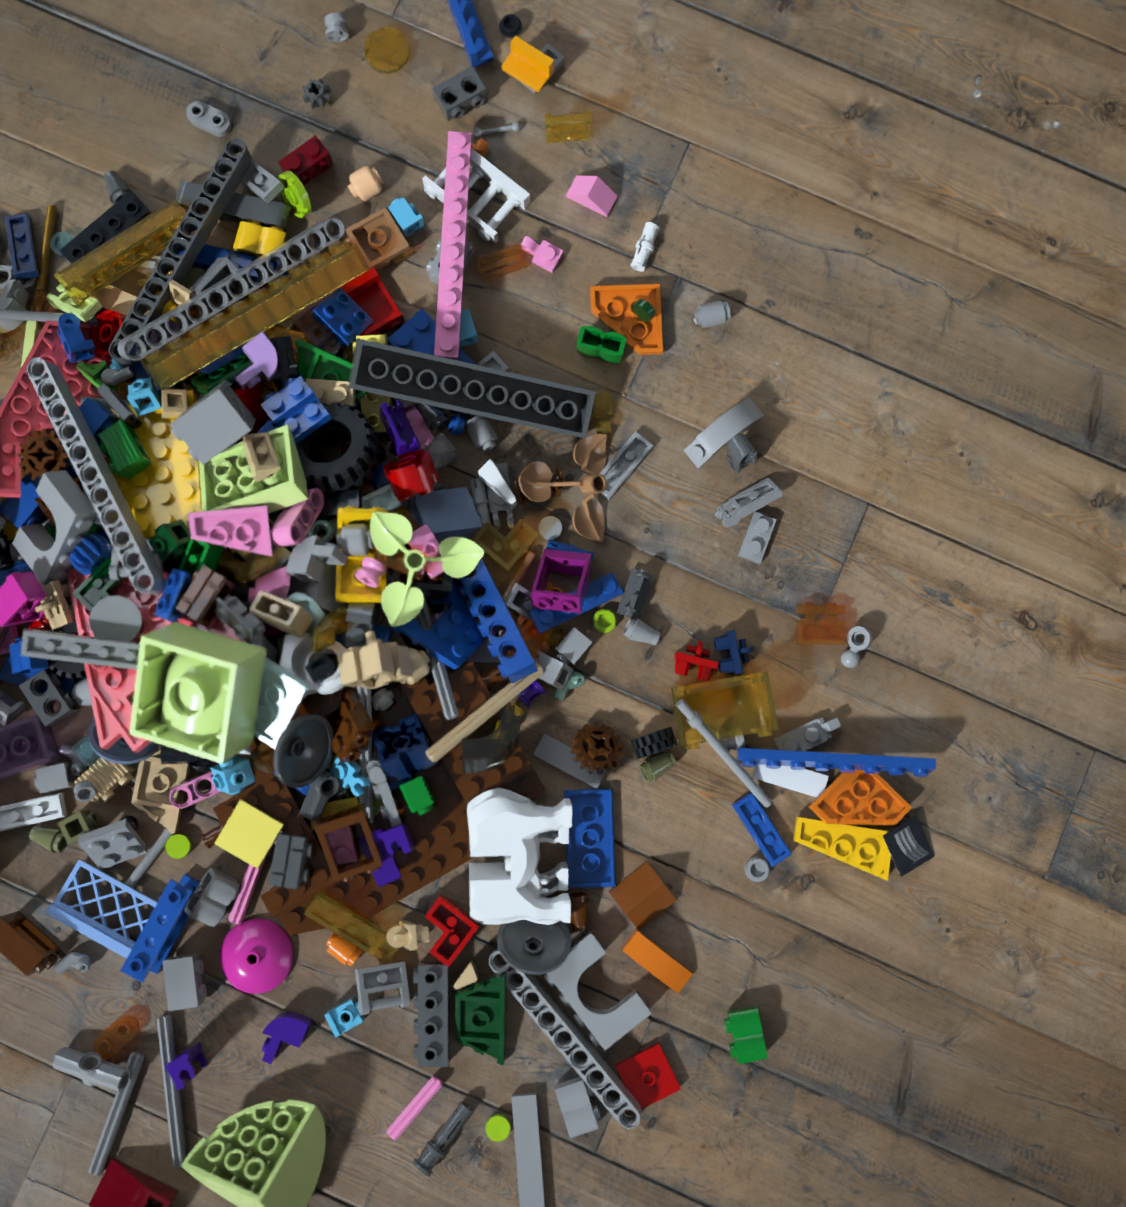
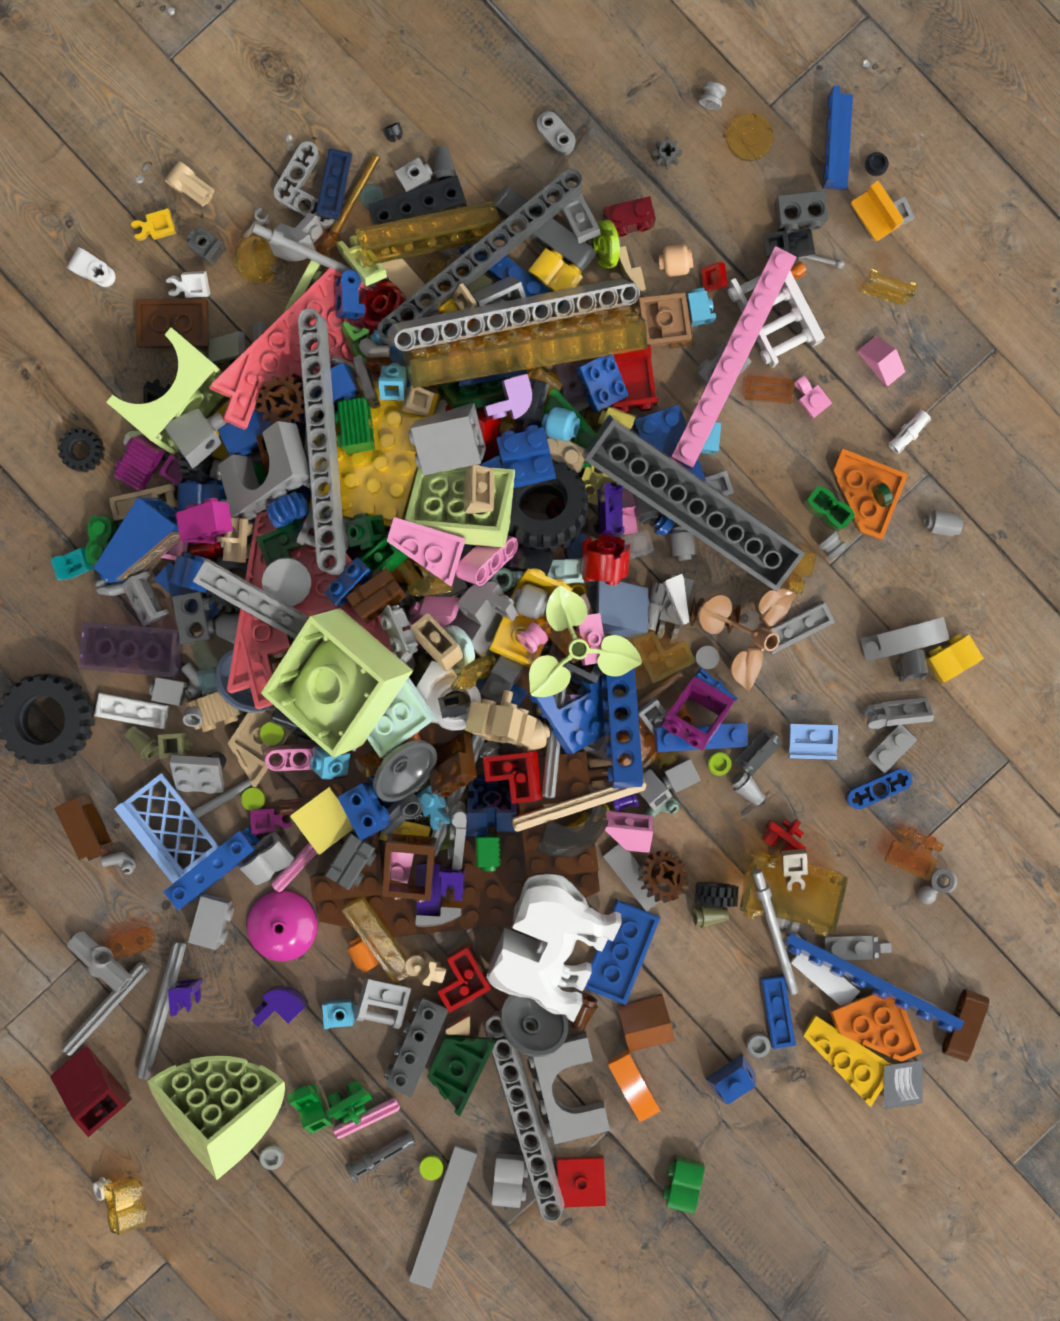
camera: 30 degrees right, 5 degrees up
dark blue hips [713,630,755,675] -> none
none -> magenta plate [250,808,292,835]
none -> light grey tile [259,1144,284,1170]
none -> lime tile [260,722,285,745]
none -> green brick [287,1083,333,1134]
none -> green hips [326,1080,373,1125]
none -> blue brick [337,782,391,840]
none -> black hinge [382,122,403,143]
none -> light grey brick [395,157,433,193]
none -> light grey slope [416,907,461,927]
none -> red brick [483,751,543,804]
none -> medium azure head [542,407,580,442]
none -> bright pink slope [605,811,653,853]
none -> tan slope [618,246,646,296]
none -> red plate [701,262,728,293]
none -> blue torso [705,1054,756,1104]
none -> black slope [763,229,816,258]
none -> plate [781,849,808,891]
none -> light blue plate [788,724,838,760]
none -> light grey wheel [818,531,848,560]
none -> blue beam [846,769,912,809]
none -> yellow brick [925,633,984,683]
none -> reddish brown beam [942,989,989,1062]

